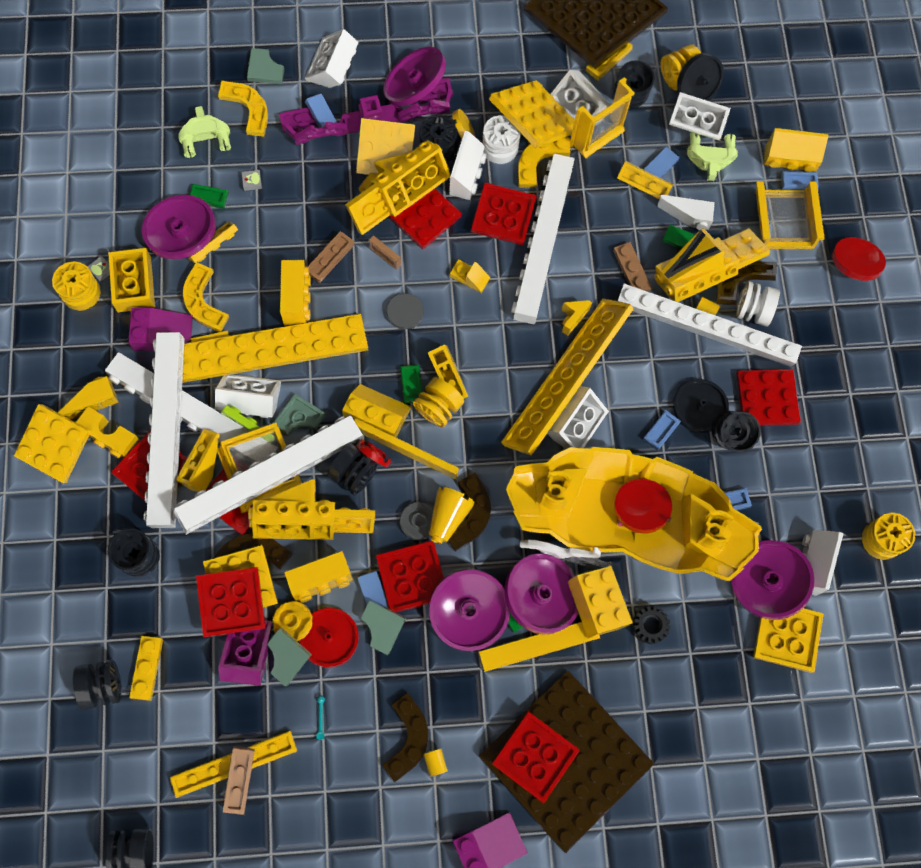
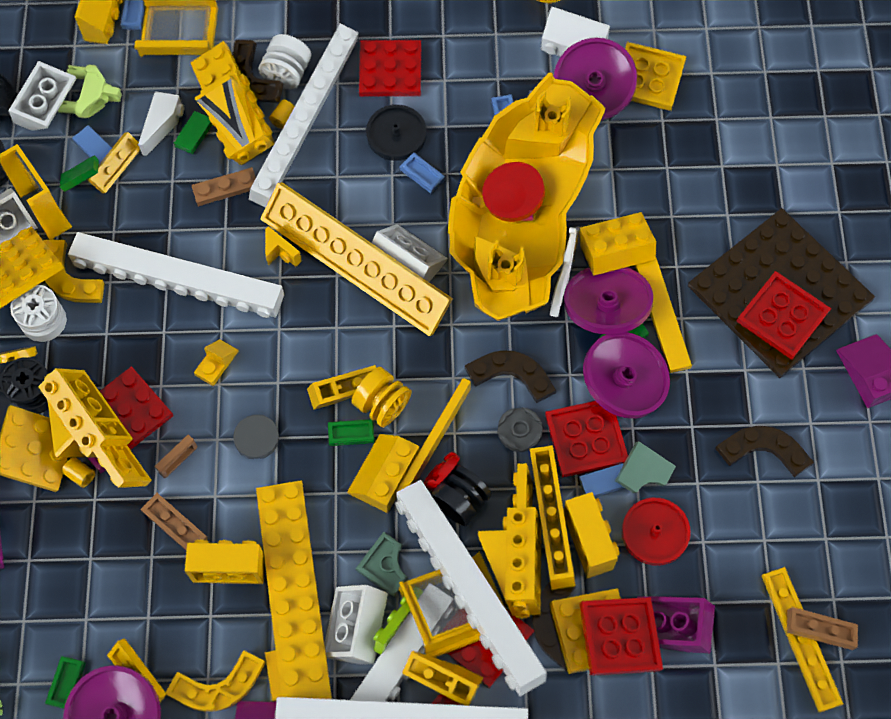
camera: 80 degrees left, 5 degrees down
tile [242,170,262,191] -> none
sand green tile [267,628,312,687] -> none
yellow tile [272,601,313,641] -> none
teal hinge [316,696,325,740] -> none
yellow piece [424,749,448,777] -> none
yellow cone [429,487,474,544] -> none
white slope [450,131,487,200] -> none
red plate [471,183,537,245] -> none
black tyre [632,606,671,644] -> none
black wheel [712,411,761,452] -> none
none -> green tile [59,155,99,192]
none -> yellow brick [530,445,575,590]

